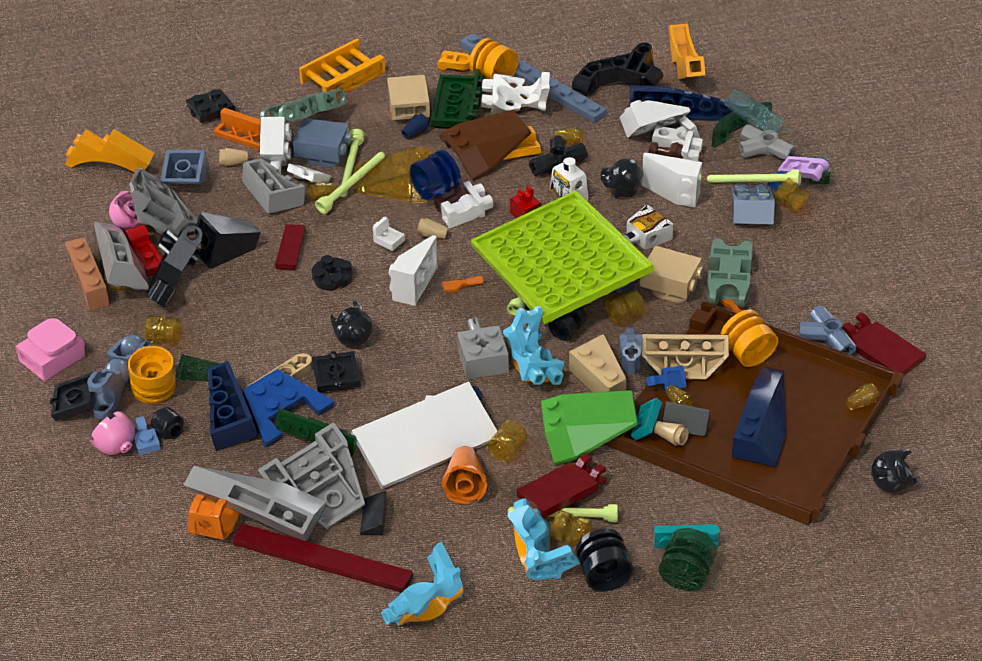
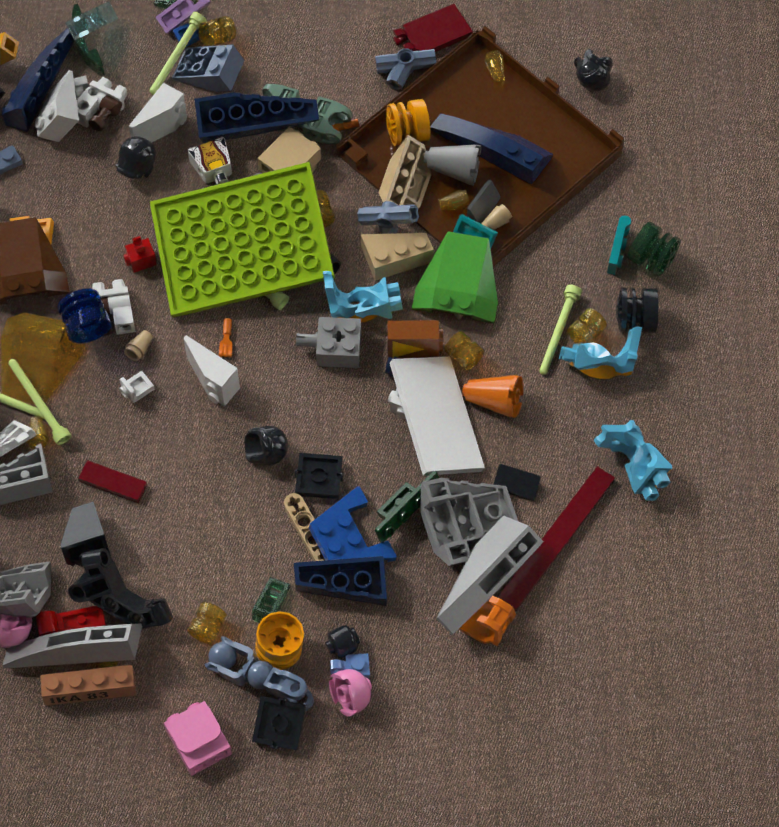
camera: 75 degrees left, 20 degrees up
black plate [311,255,353,291] -> none
dark red tile [516,454,607,518] -> none
black piece [529,136,588,176] -> none
white torso [550,158,588,201] -> none
clear yellow cone [554,127,584,145] -> none
blue plate [646,365,686,390] -> none
light grey piece [738,124,797,160] -> none
none -> dark blue wedge [194,92,319,143]
none -> dark orange brick [387,320,443,359]
none -> light grey cone [424,145,481,186]

